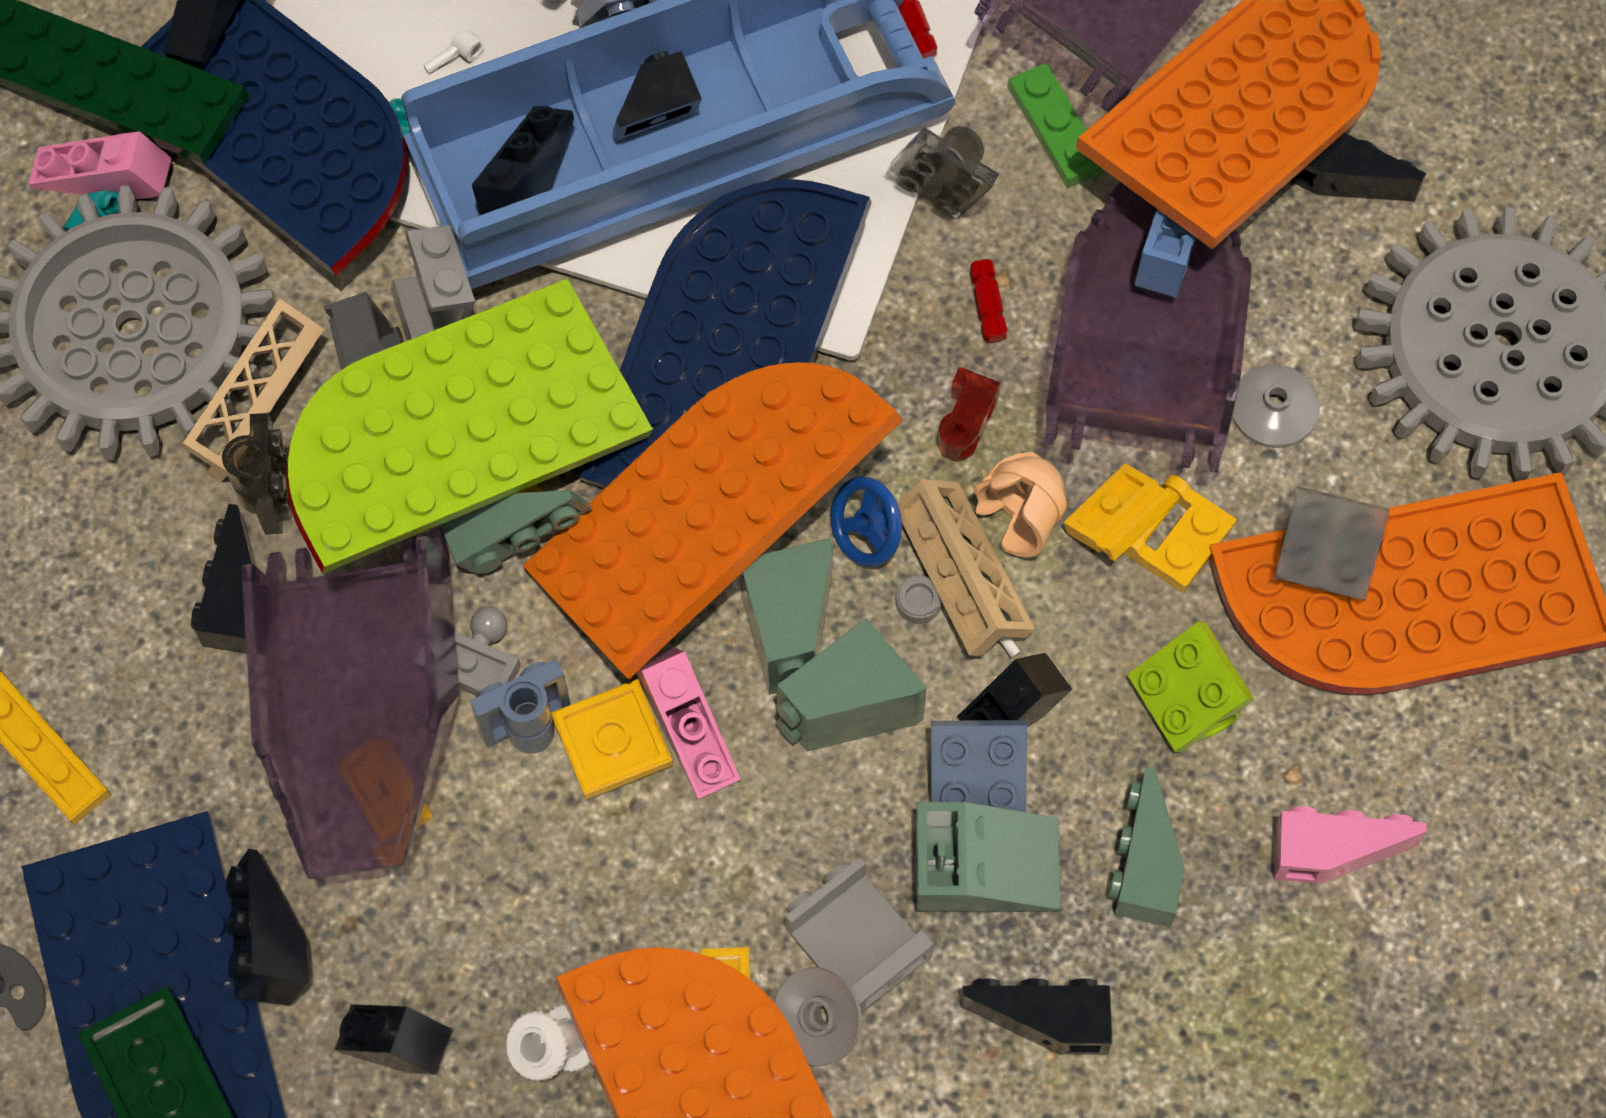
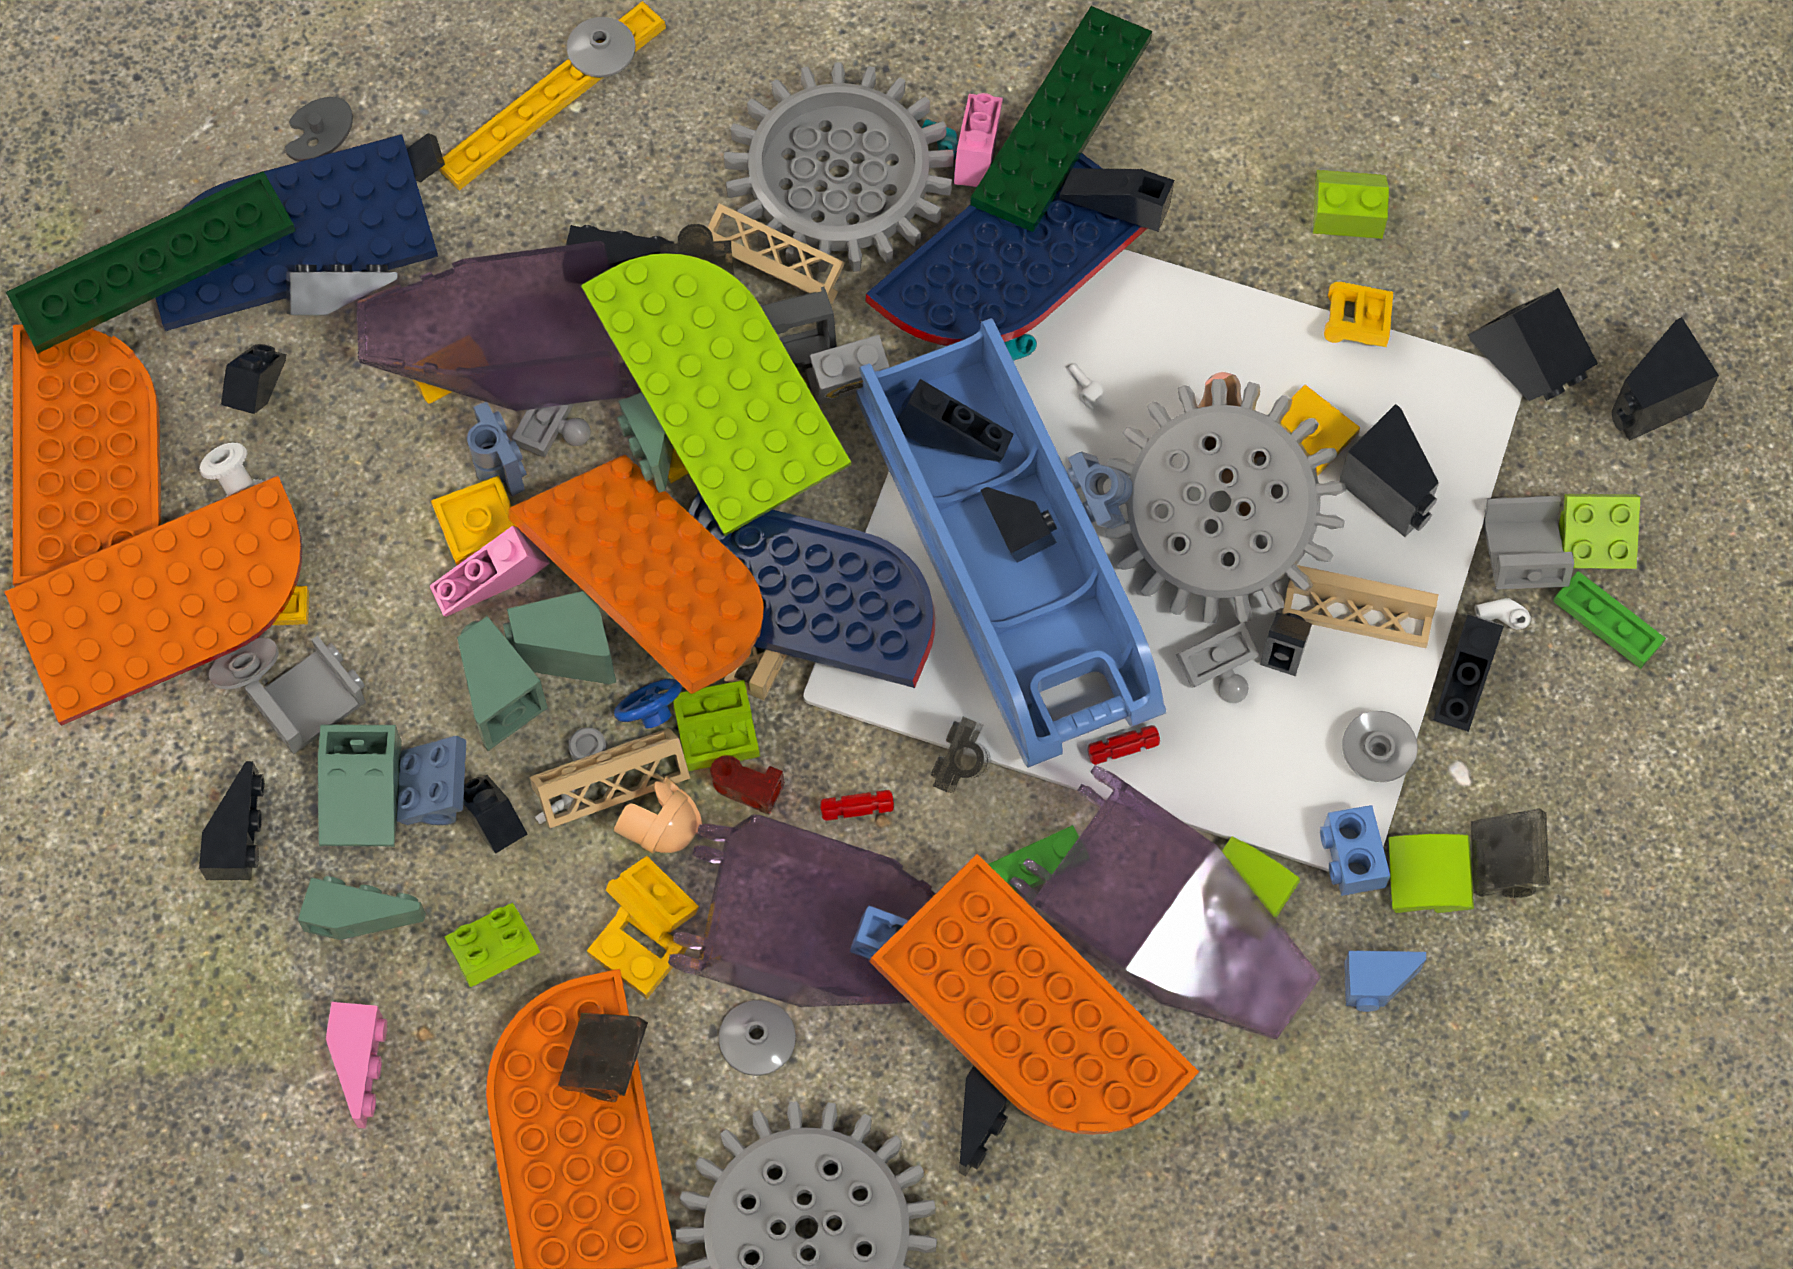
camera: 90 degrees right, 0 degrees up
none -> black tile [407,133,445,183]
none -> lime slope [673,680,760,772]

